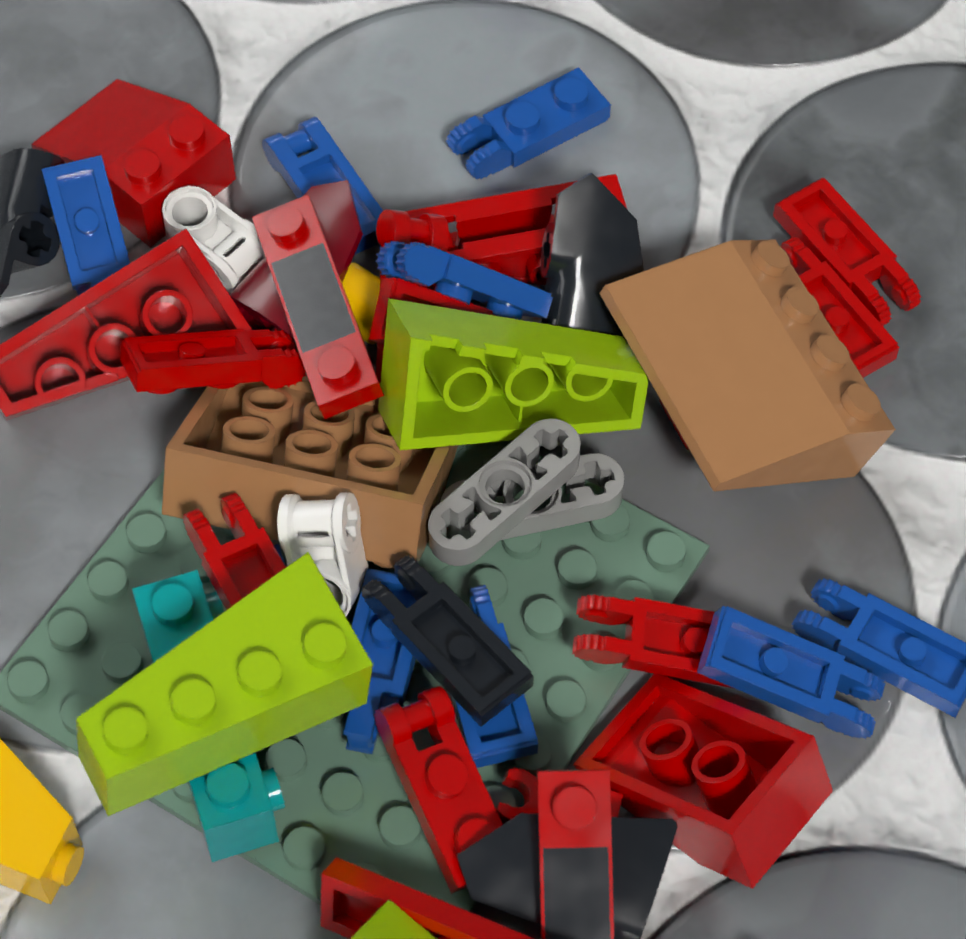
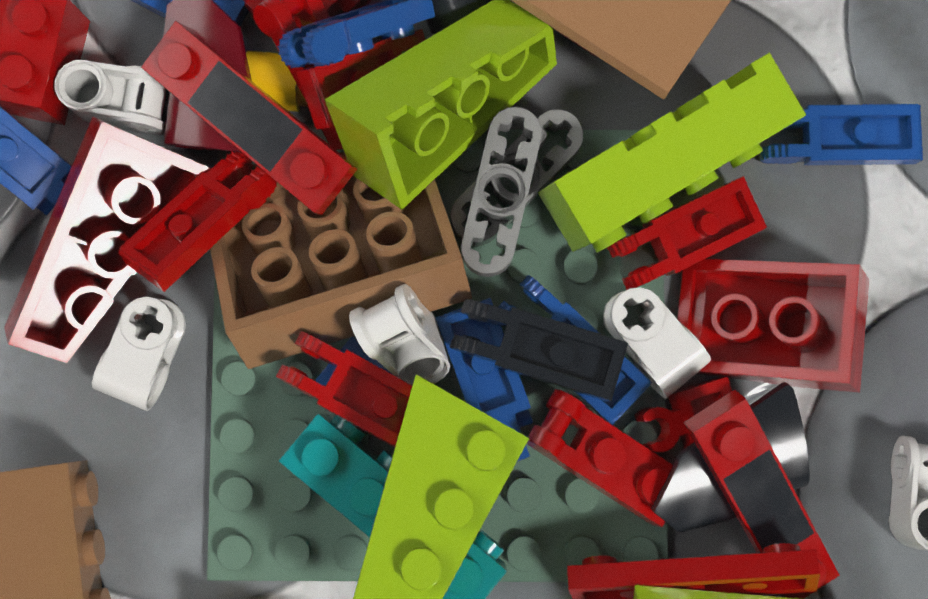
camera: 30 degrees left, 25 degrees up
blue hinge [697,606,885,739] -> none
none -> white piece [92,297,186,411]
none -> lime wedge [538,52,806,253]
none -> white piece [603,287,711,399]

